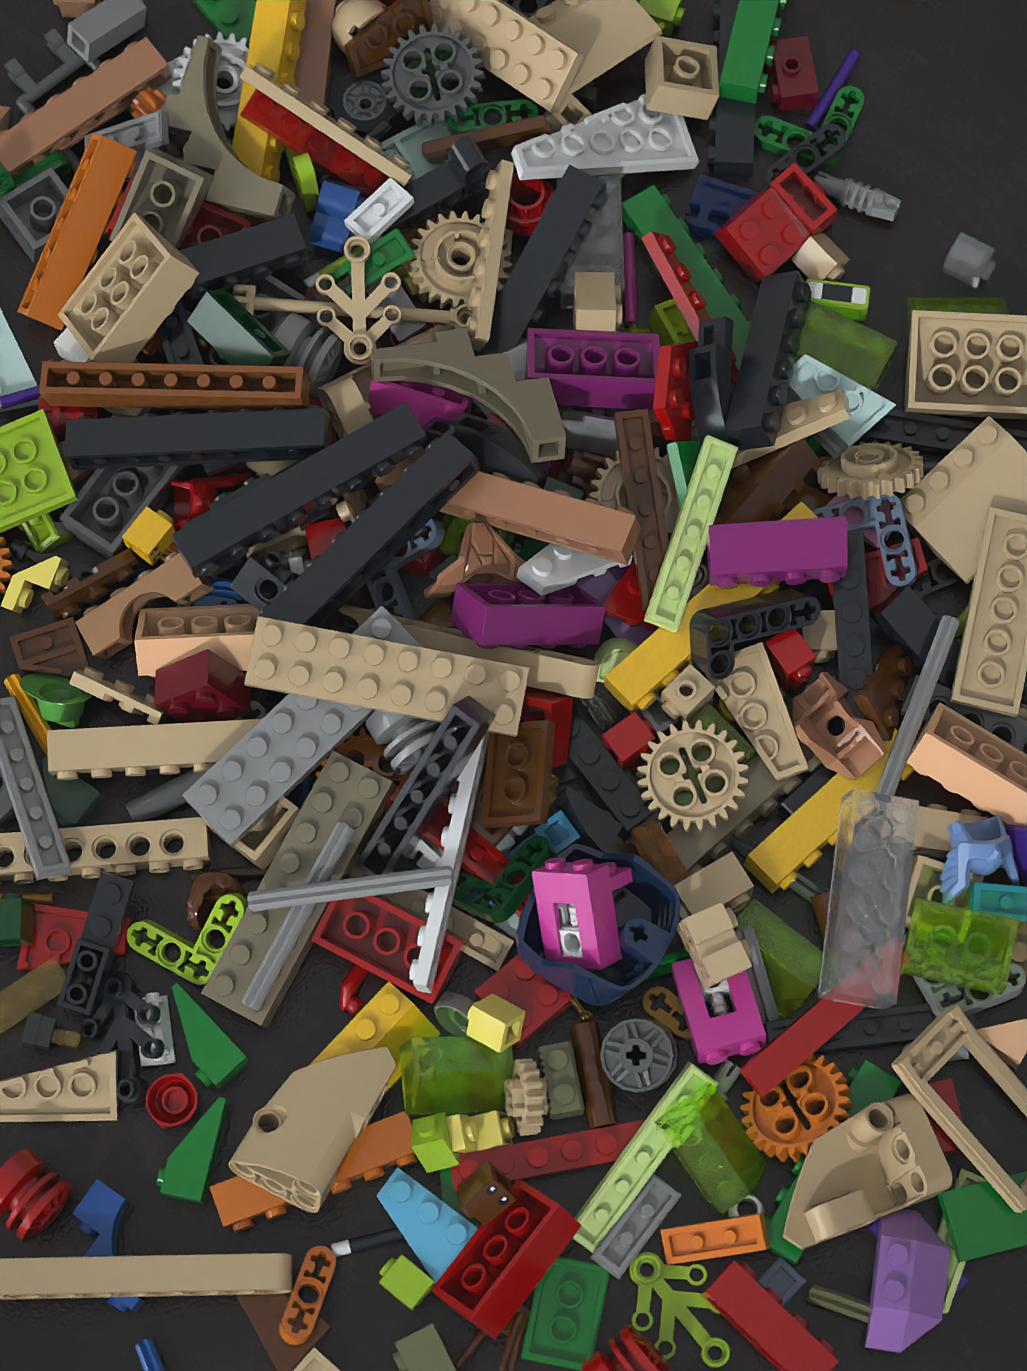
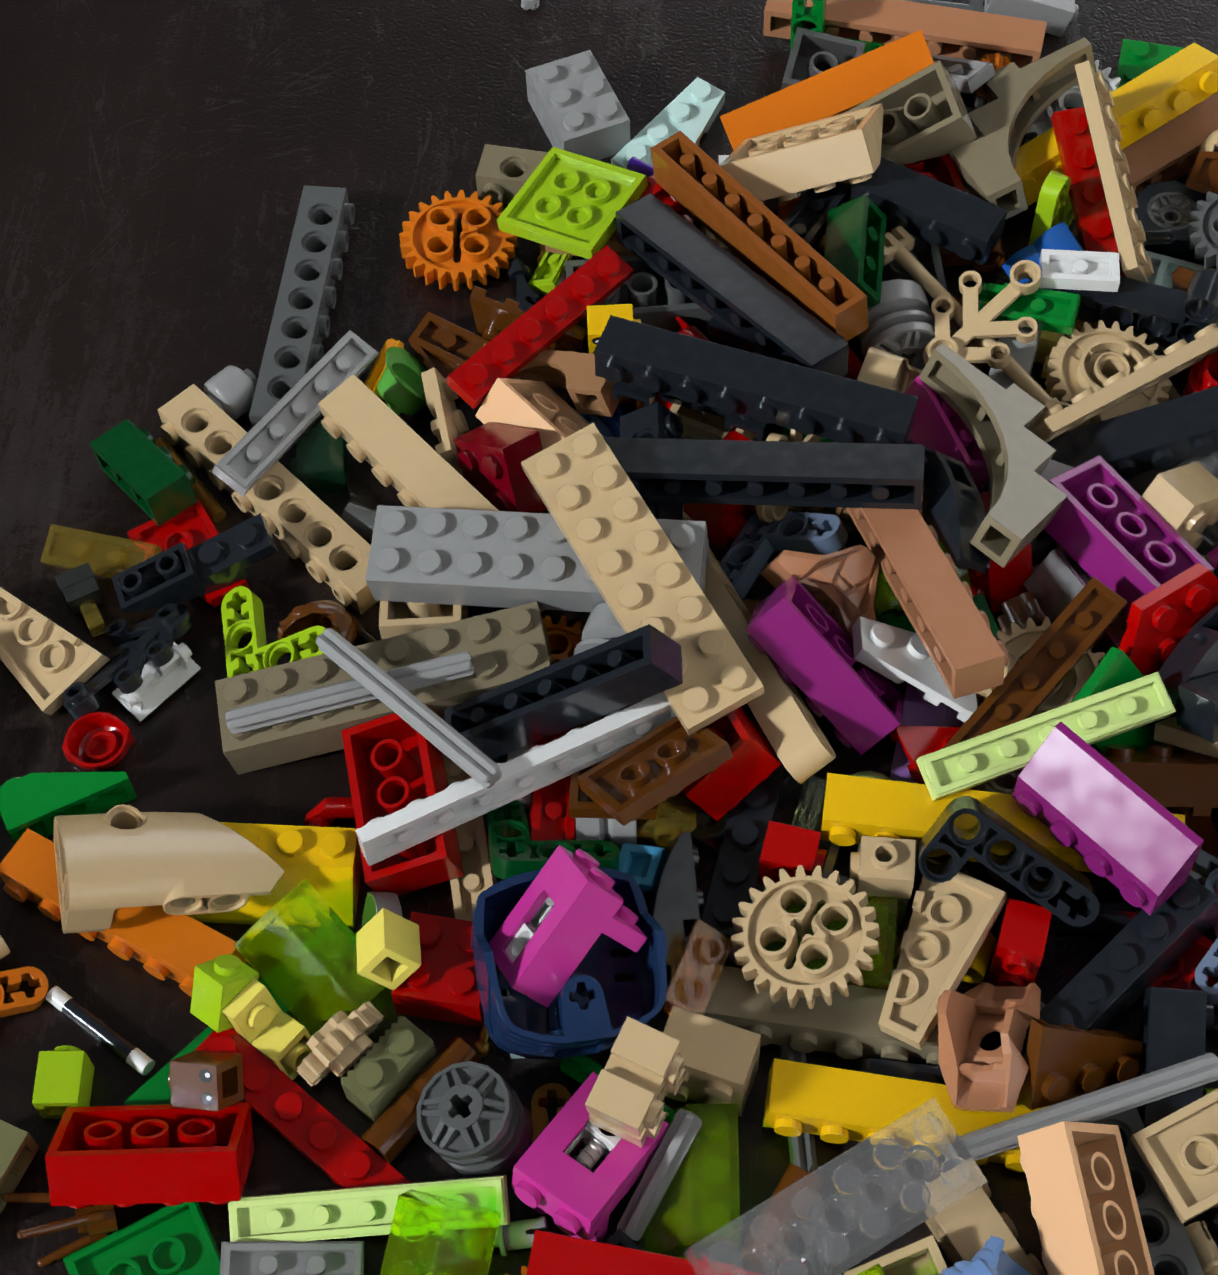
camera: 50 degrees right, 15 degrees down
light yellow slope [1,556,70,614] -> none
green slope [172,983,250,1091] -> none
medium azure wing [376,1168,478,1284] -> none
tan brick [796,610,837,663] -> none
none -> red plate [446,245,634,409]

